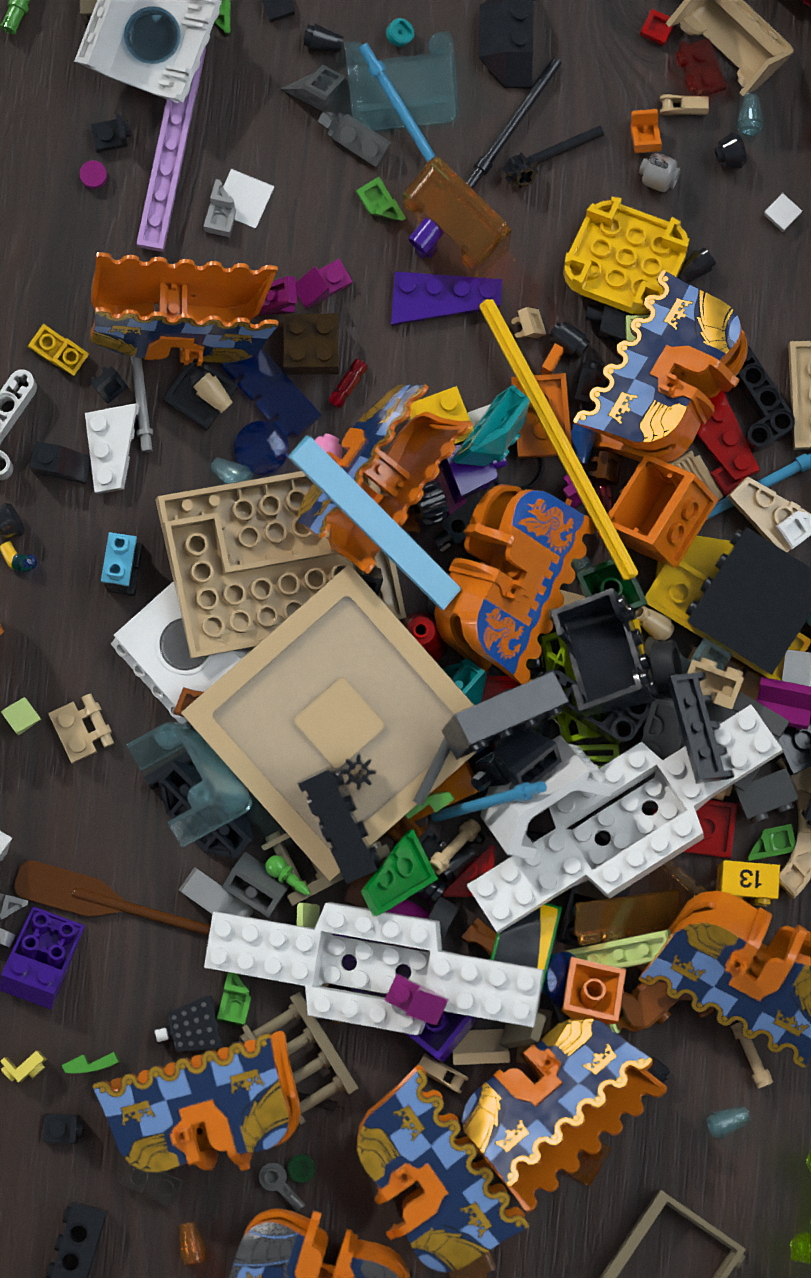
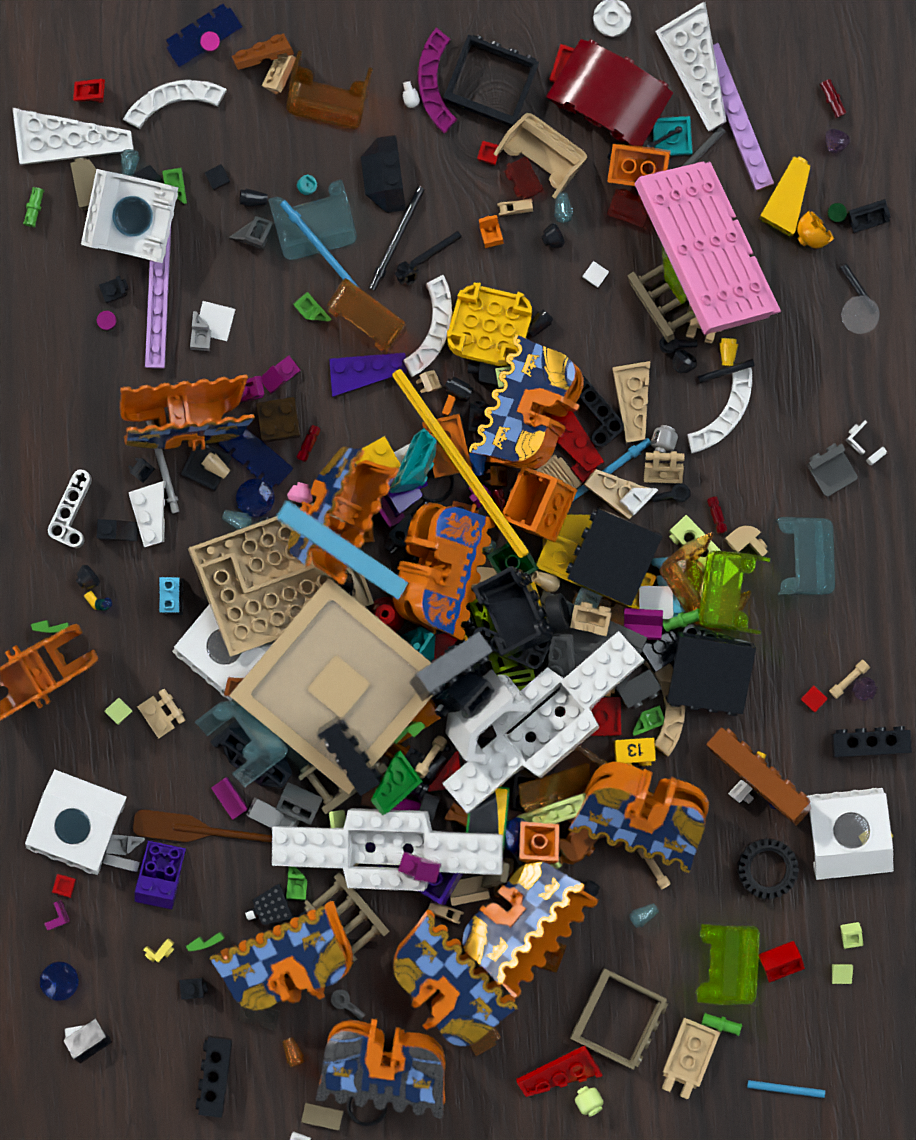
camera: 10 degrees left, 5 degrees up
yellow slope [27,323,89,376] -> none
bright green bar [265,856,310,895] -> none
dark green tile [287,1154,316,1183] -> none
dark grey hinge [318,110,392,167] -> none
black gear [341,754,377,790] -> none
dark purple piece [408,218,444,258] -> none
black gear [410,480,449,527] -> none
dark grey bar [413,737,451,806] -> none
dark azure bar [431,781,547,822] -> none
light grey head [639,153,681,192] -> none
black hinge [667,672,734,784] -> none
none -> magenta panel [211,777,249,820]
none -> white tile [403,275,452,377]

